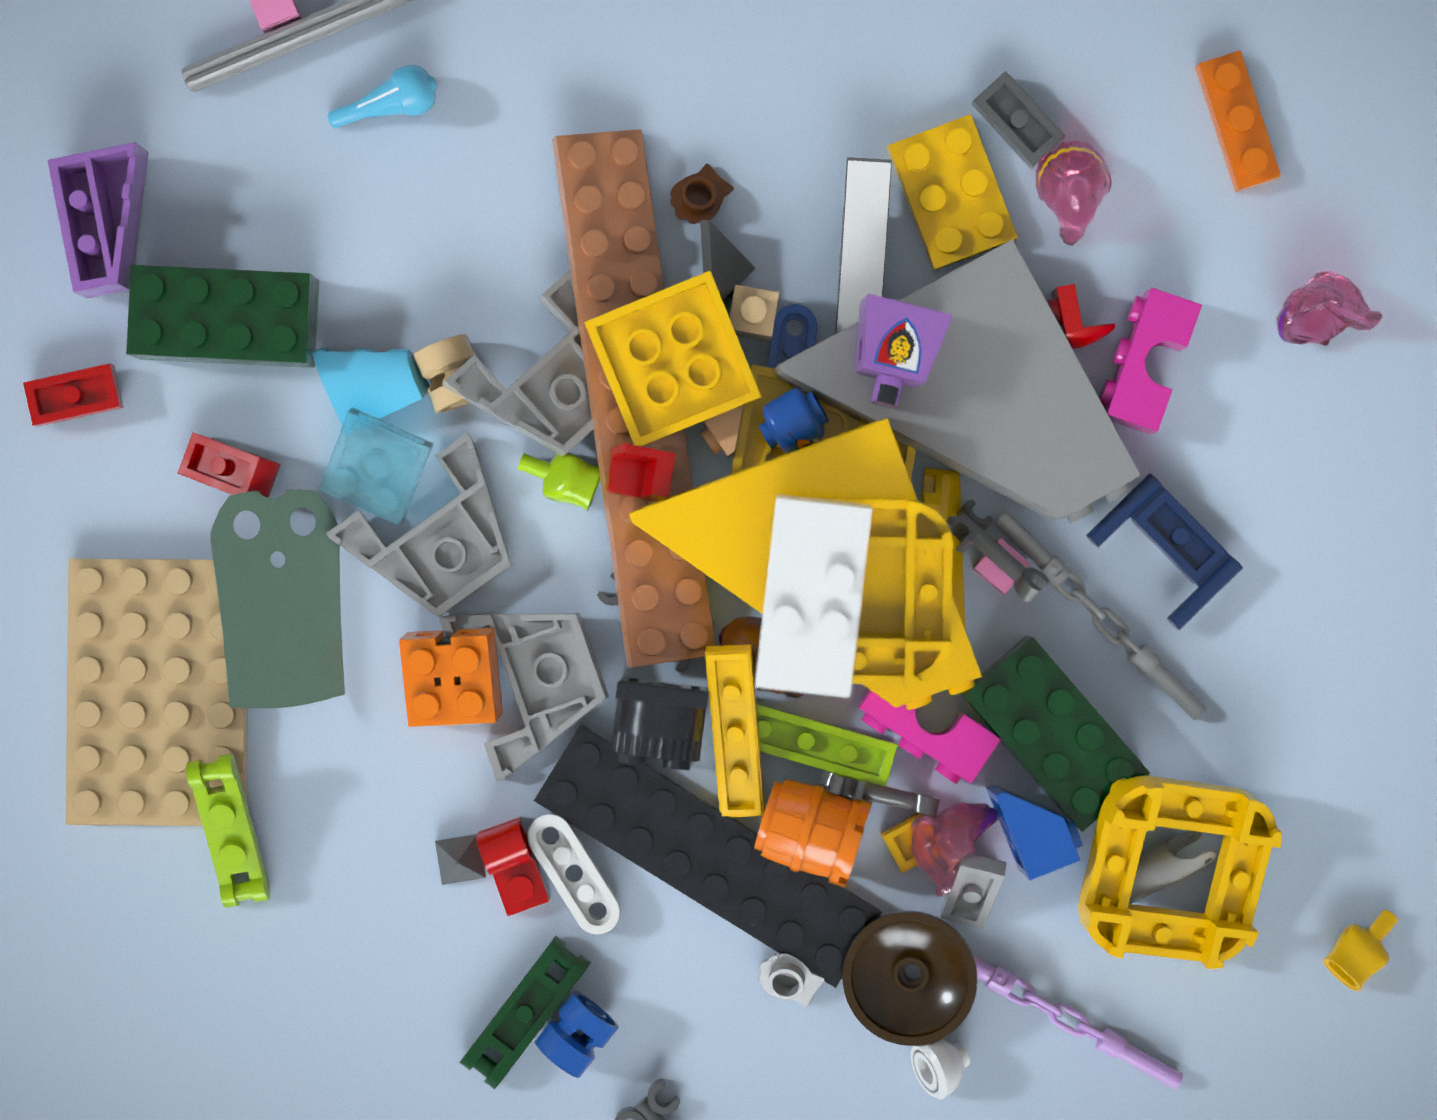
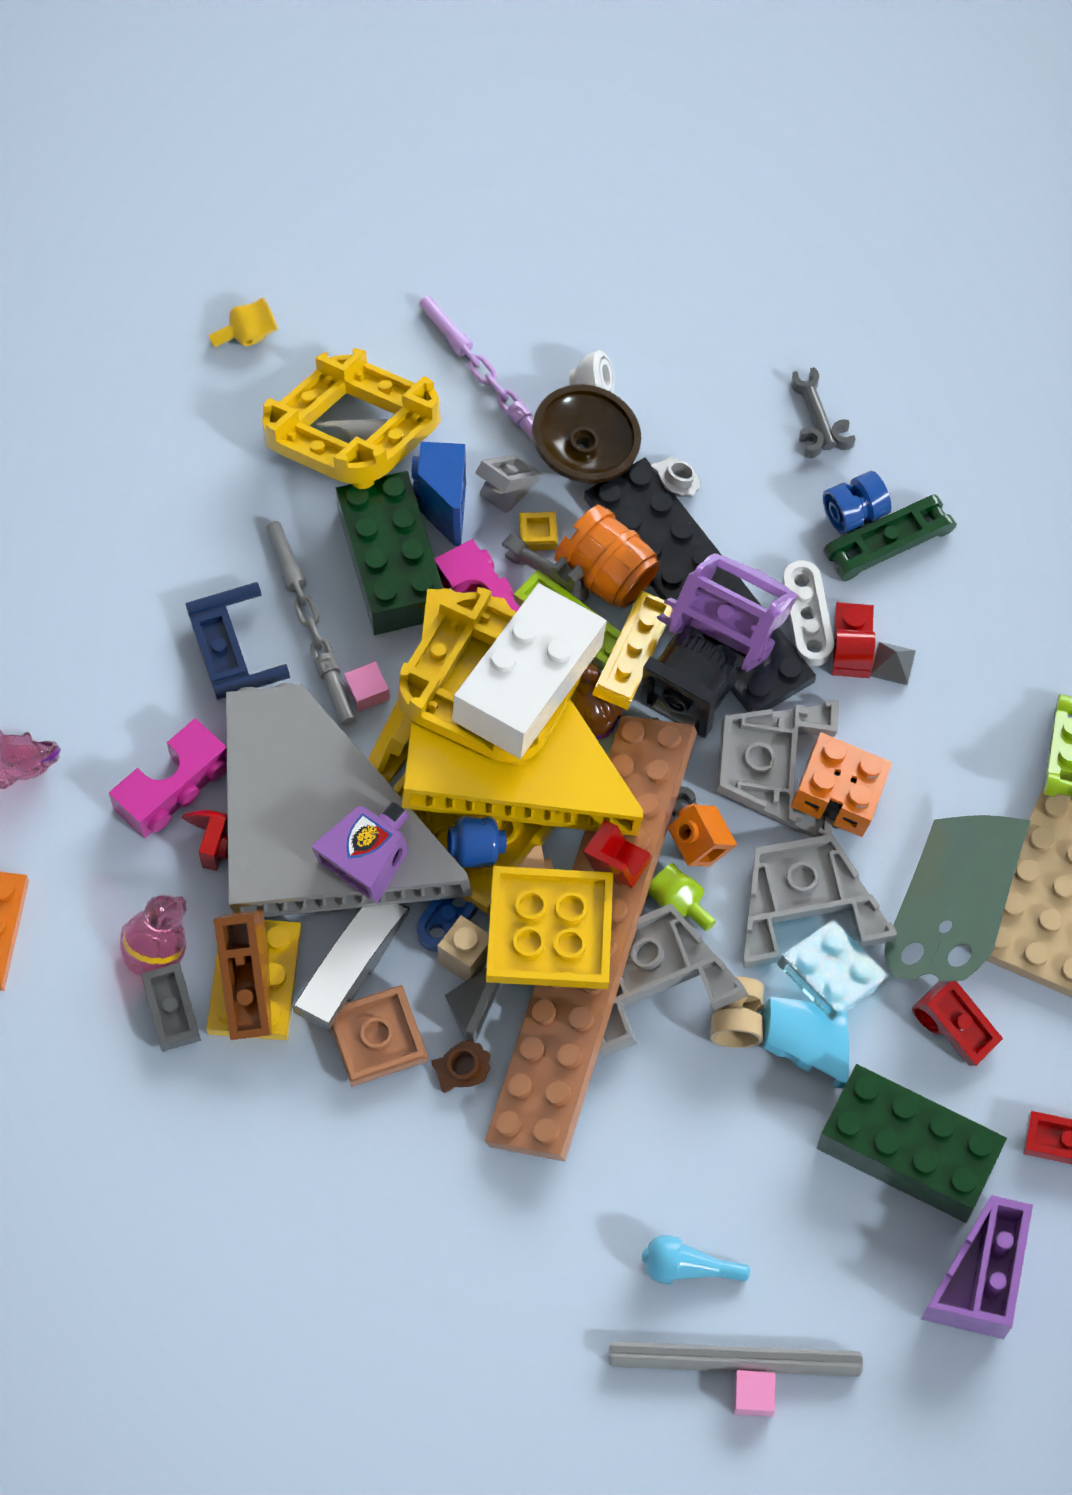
camera: 155 degrees left, 25 degrees down
clear pink hair [911,802,998,897] -> none
dark grey bar [946,500,1049,603] -> none
none -> dark orange slope [213,910,272,1040]
none -> nougat plate [331,985,428,1087]
none -> medium lavender animal [657,553,798,672]
none -> orange brick [667,803,737,867]

